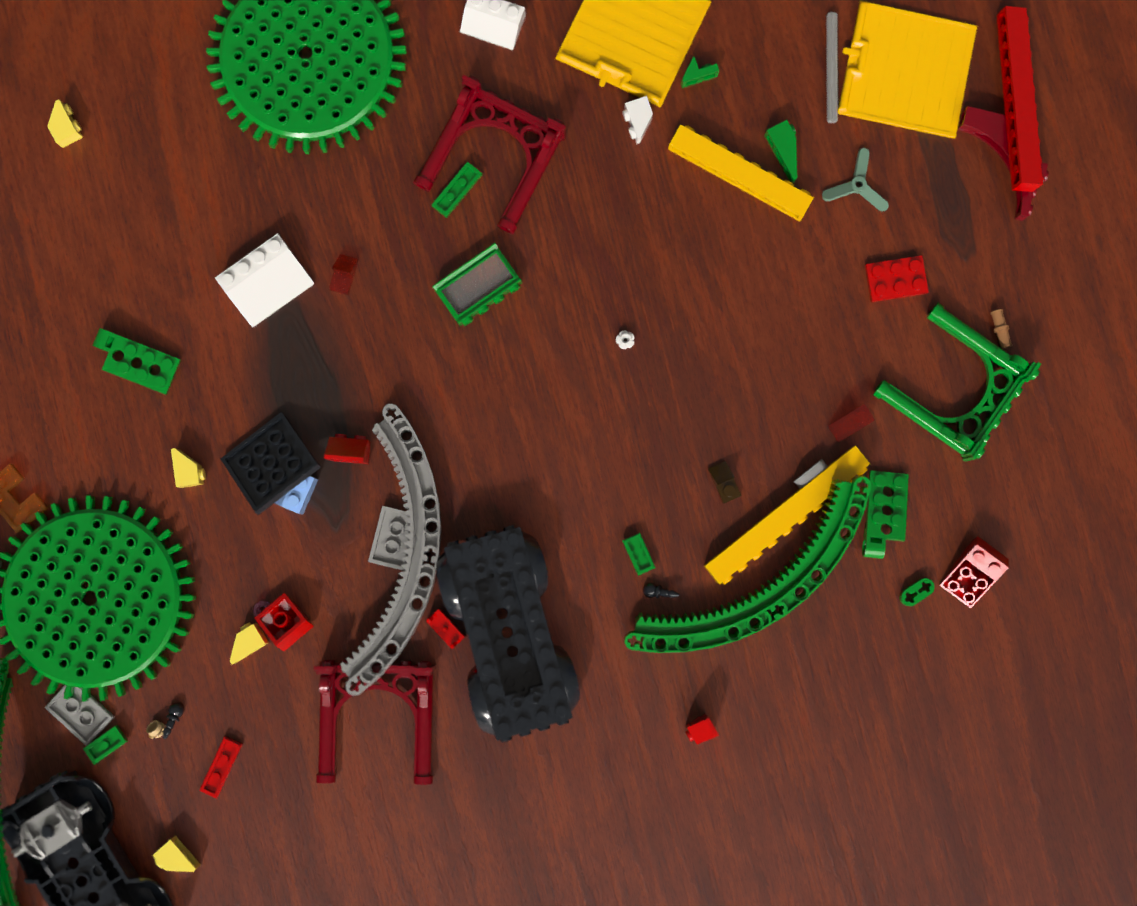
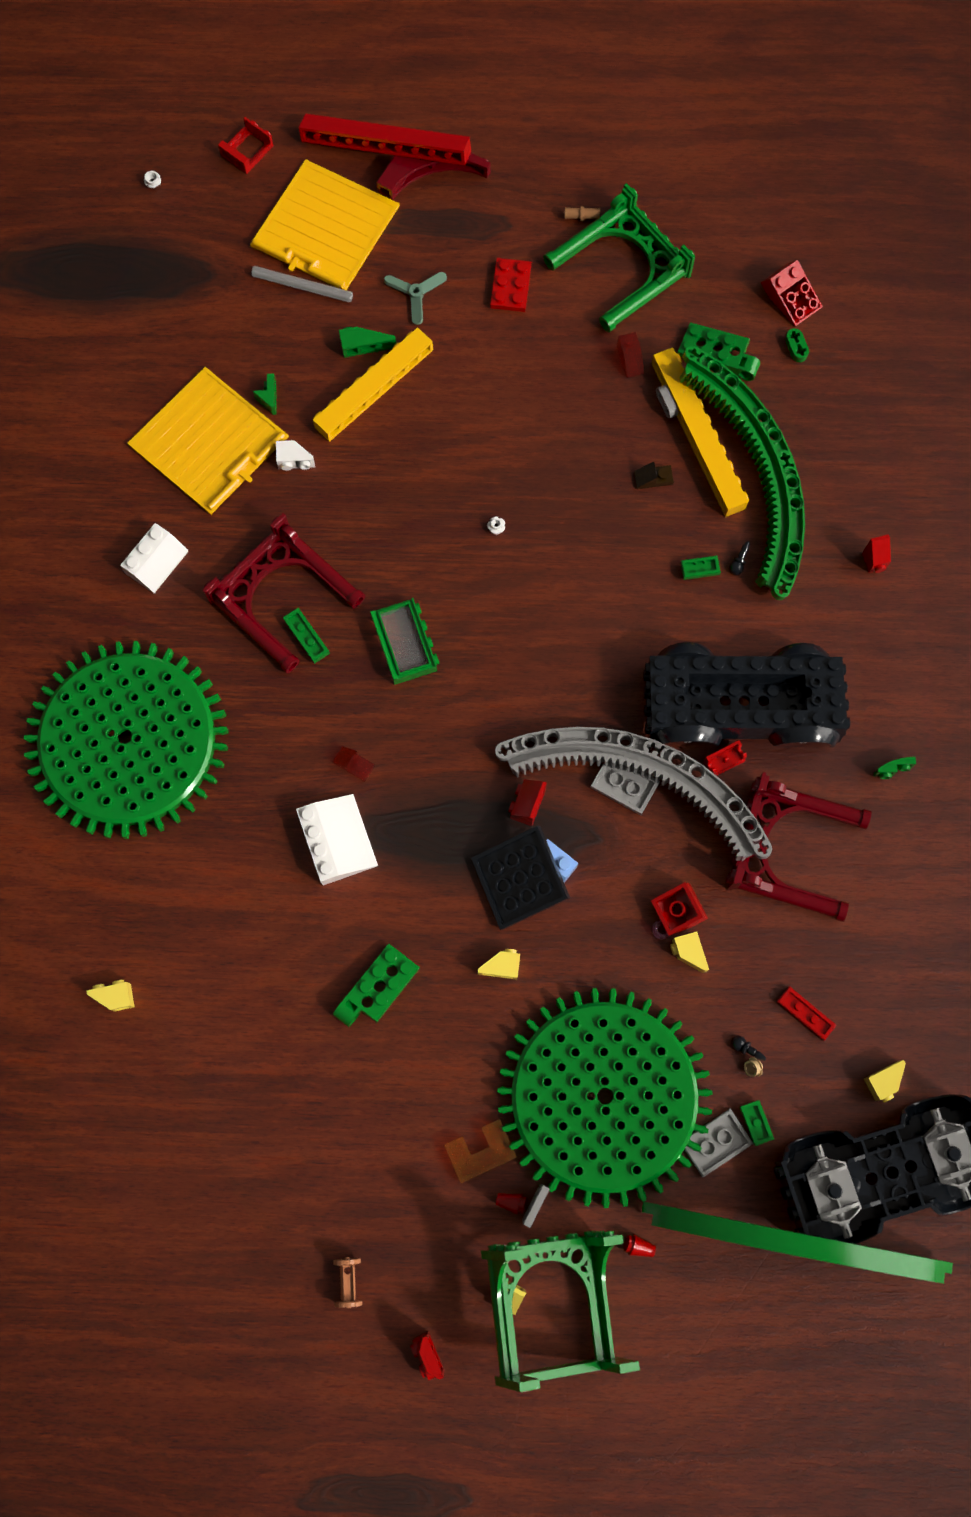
camera: 75 degrees left, 10 degrees down
none -> green slope [873,757,916,779]

